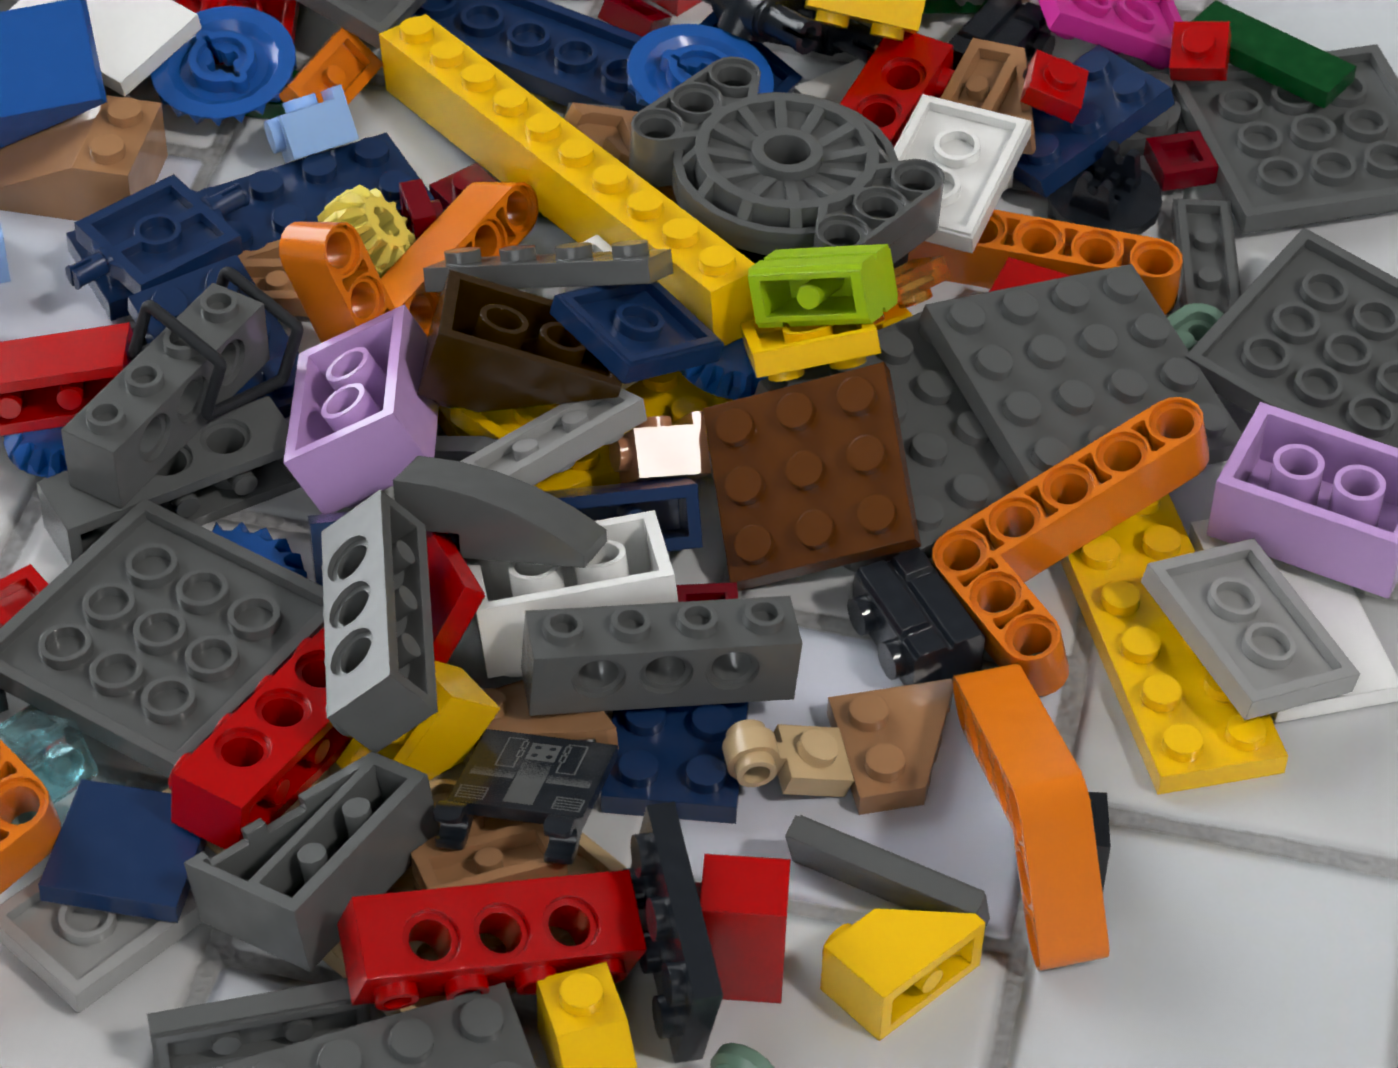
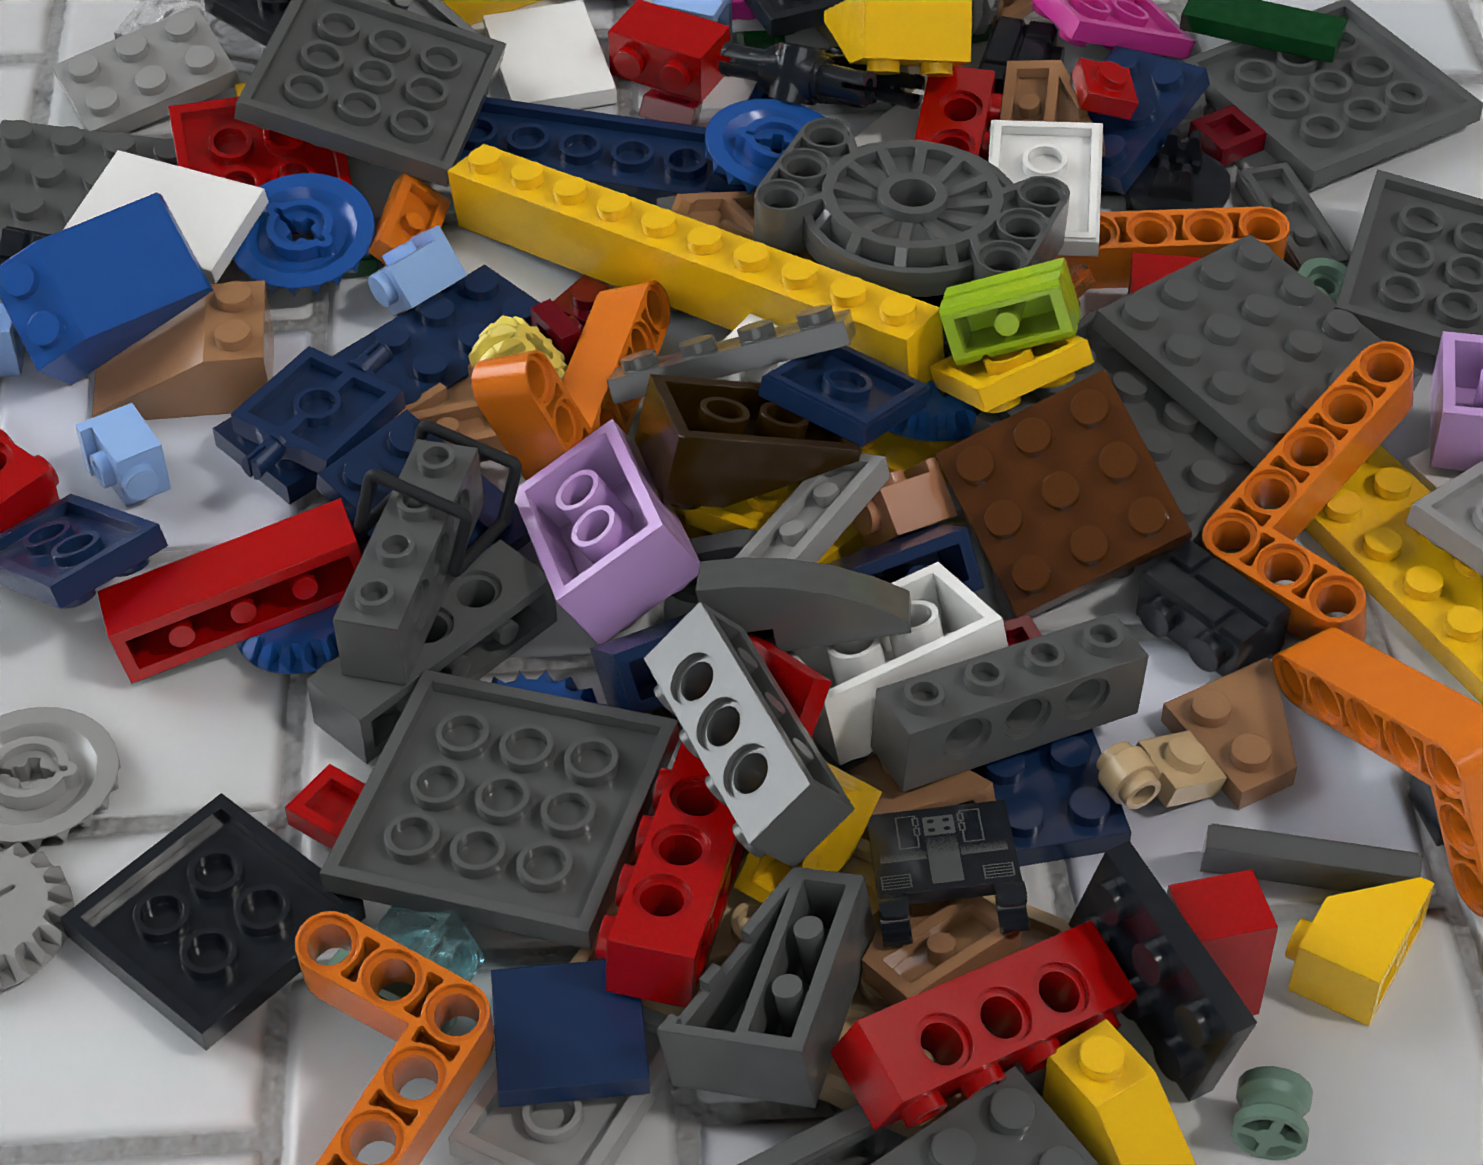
camera: 15 degrees left, 0 degrees up
red plate [1169,21,1231,81] -> none

